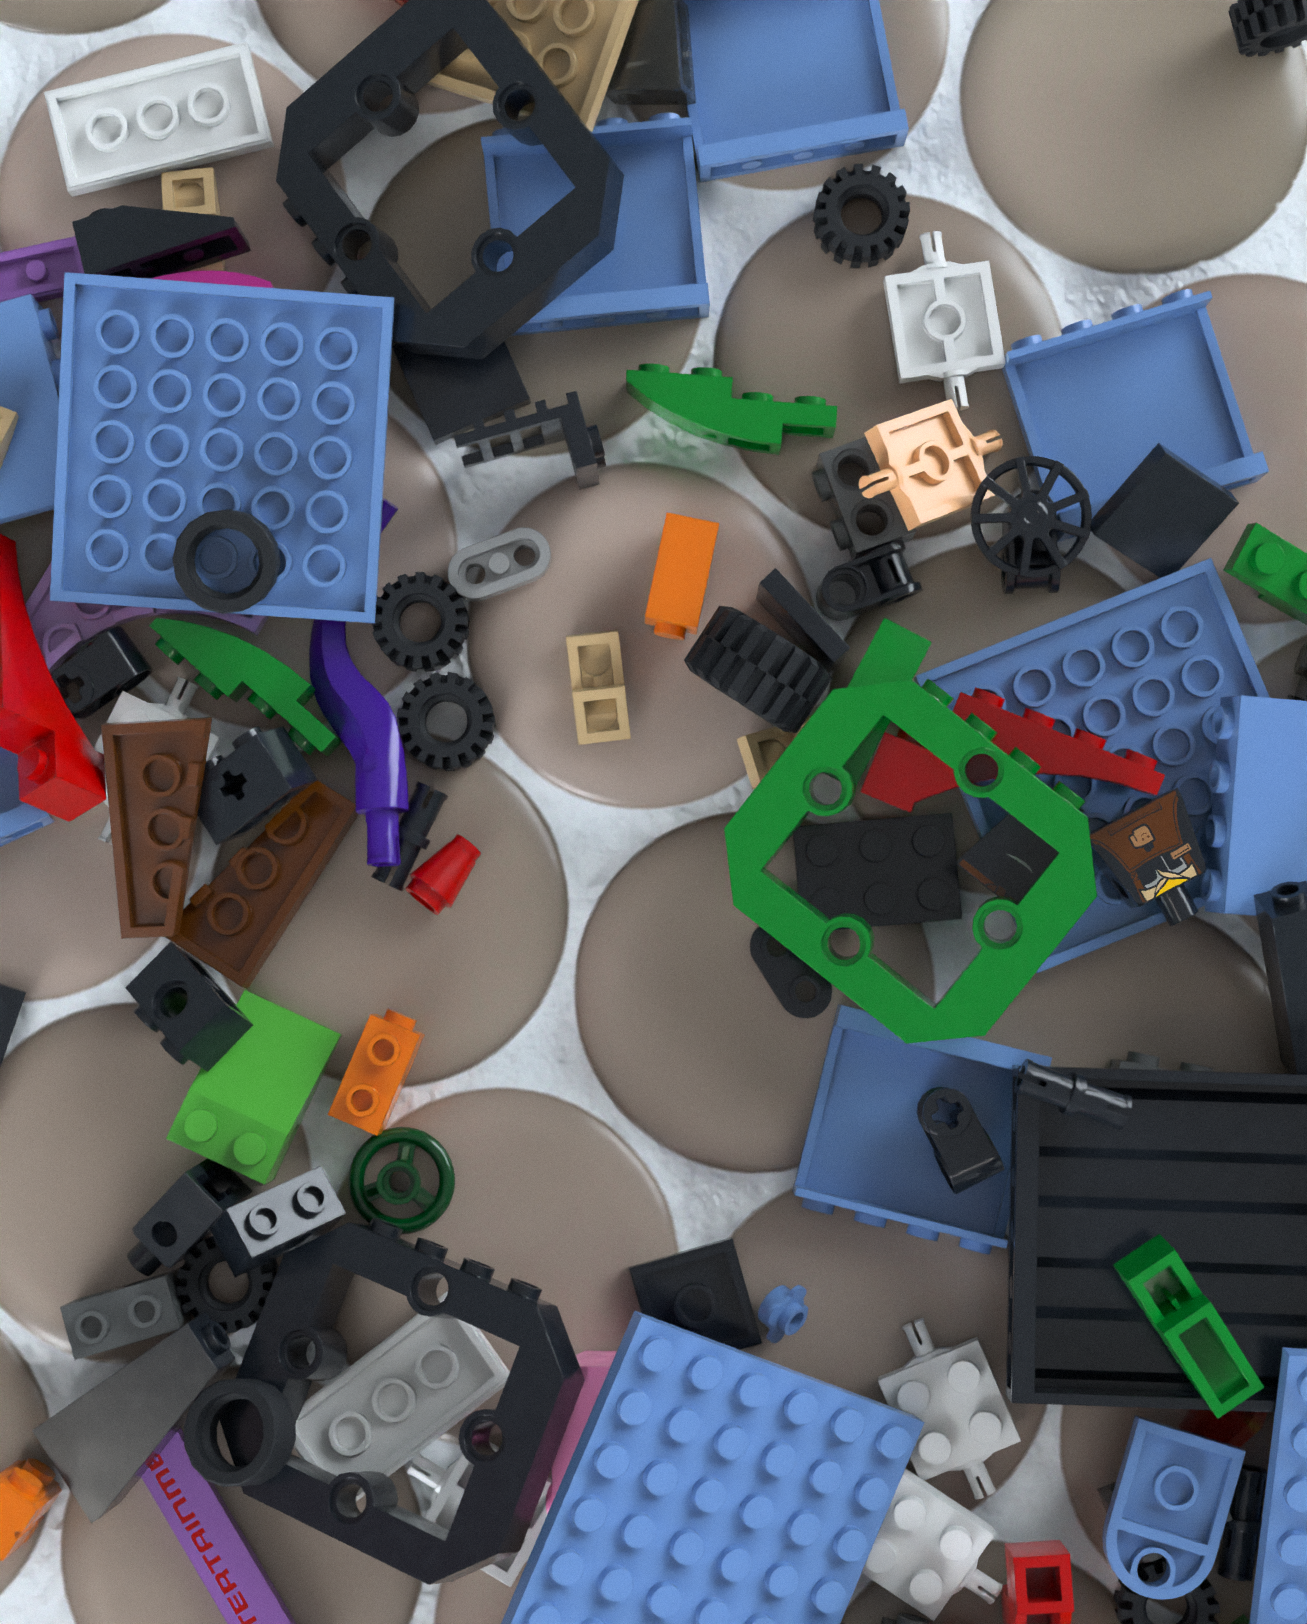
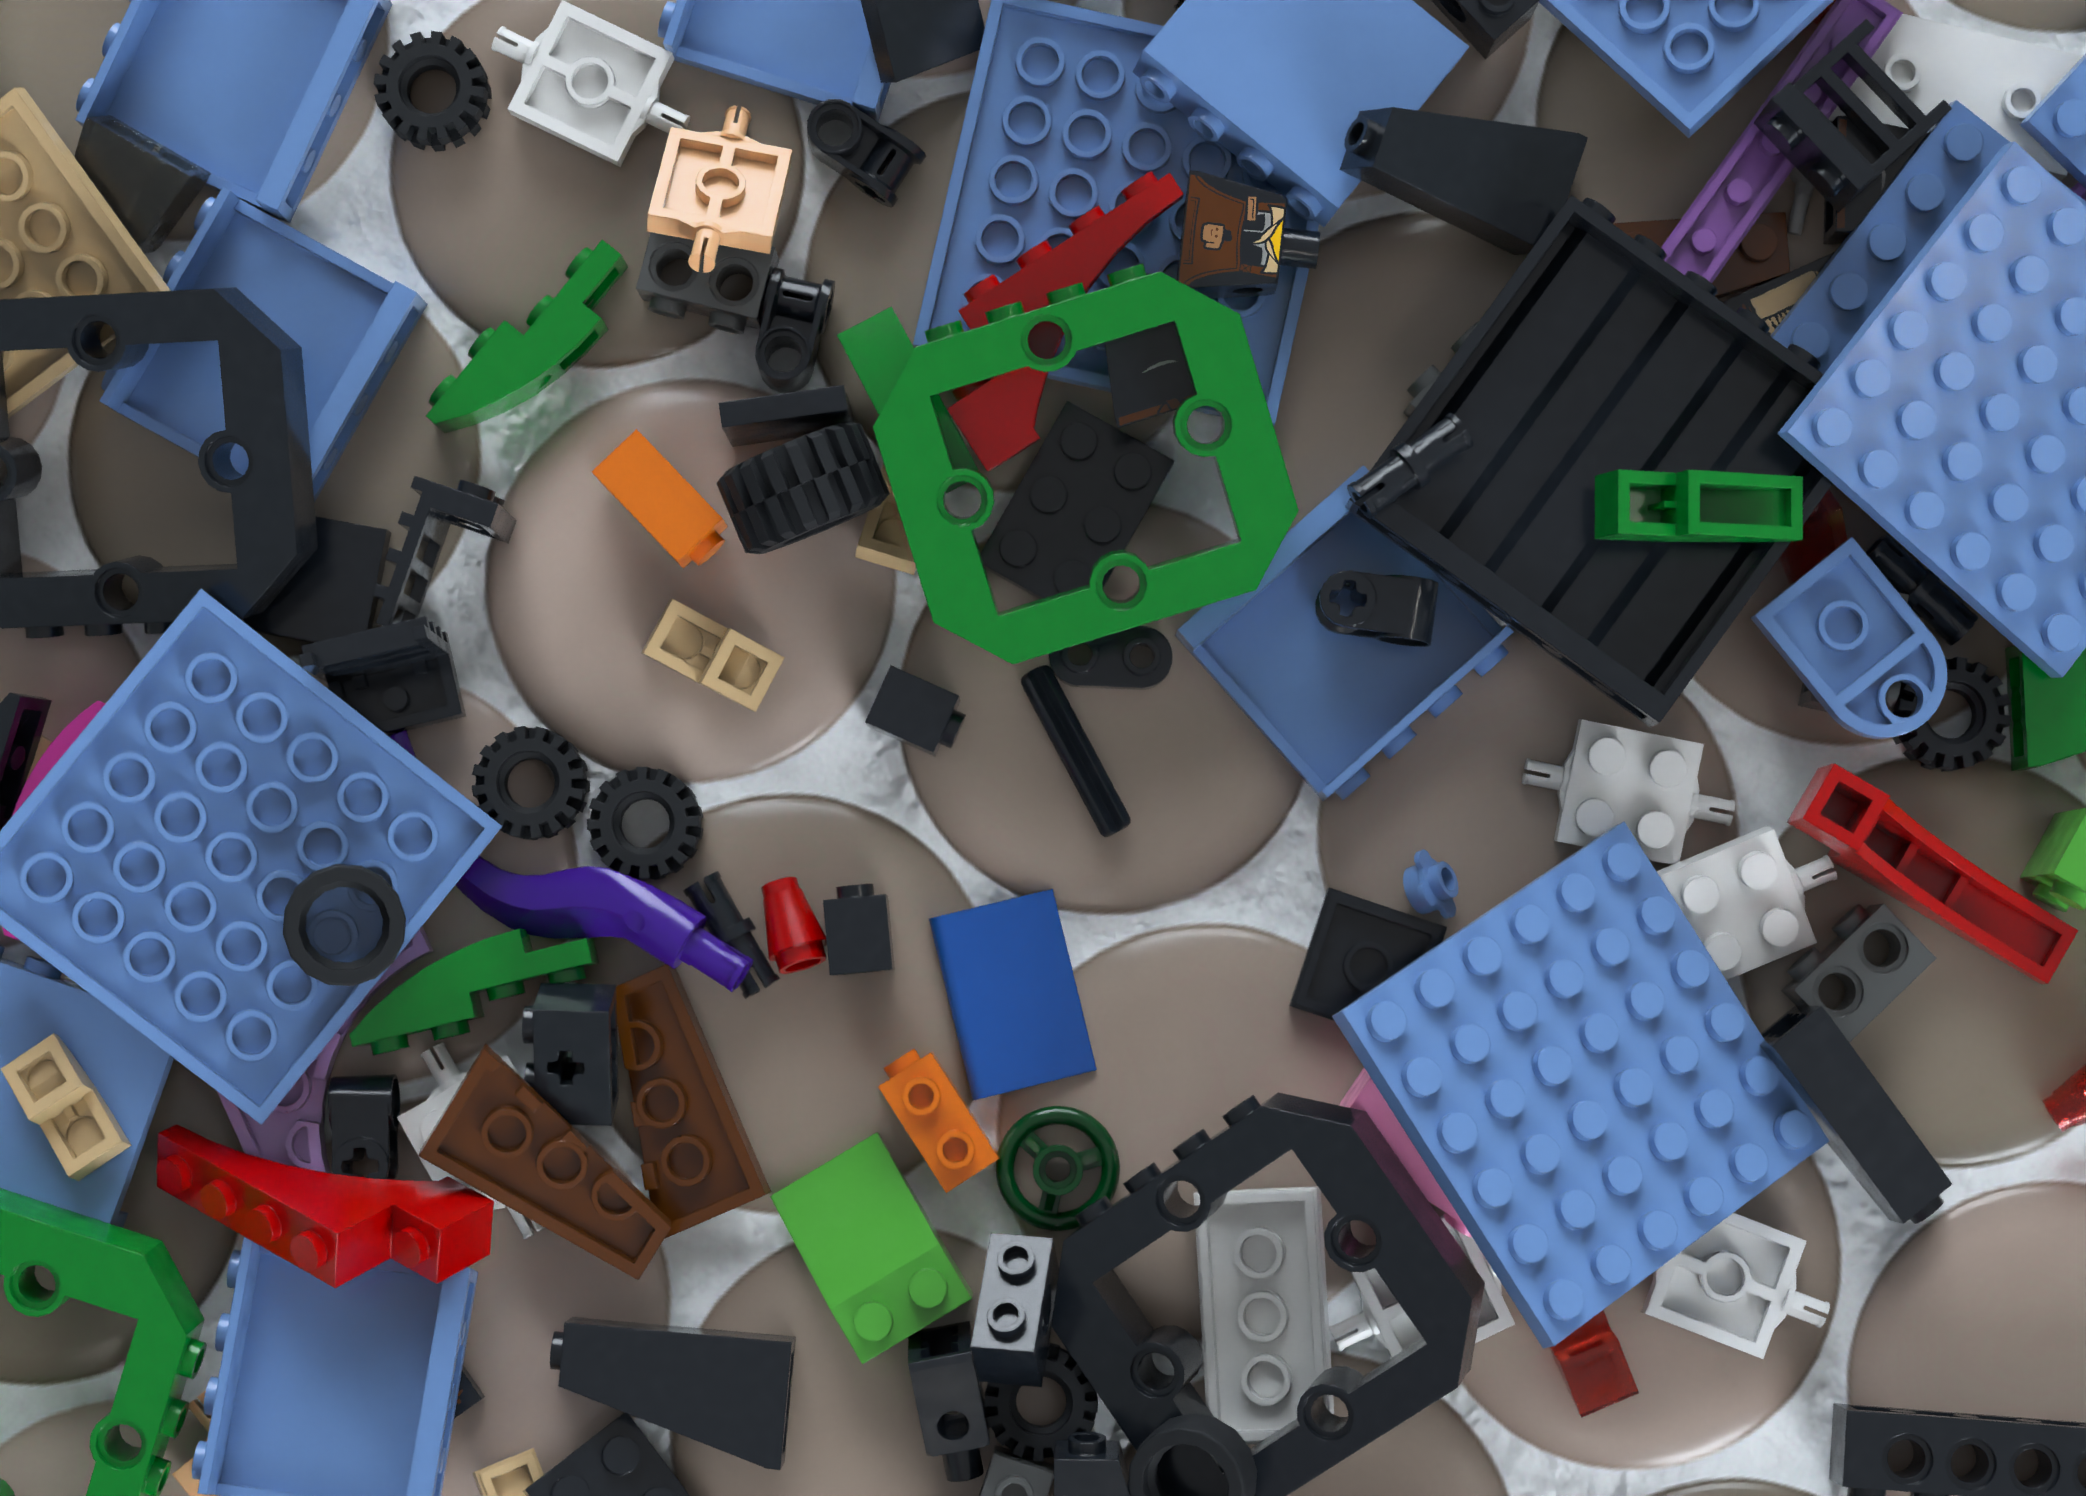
camera: 60 degrees left, 0 degrees up
black brick [125,942,253,1072] -> none
light grey plate [448,527,551,602] -> none
black wheel [970,456,1092,578] -> none
none -> black plate [299,616,466,735]
none -> black slope [550,1317,796,1470]
none -> black brick [823,884,895,976]
none -> black brick [865,665,966,757]
none -> blue piece [929,889,1097,1100]
none -> black axle [1021,665,1131,837]

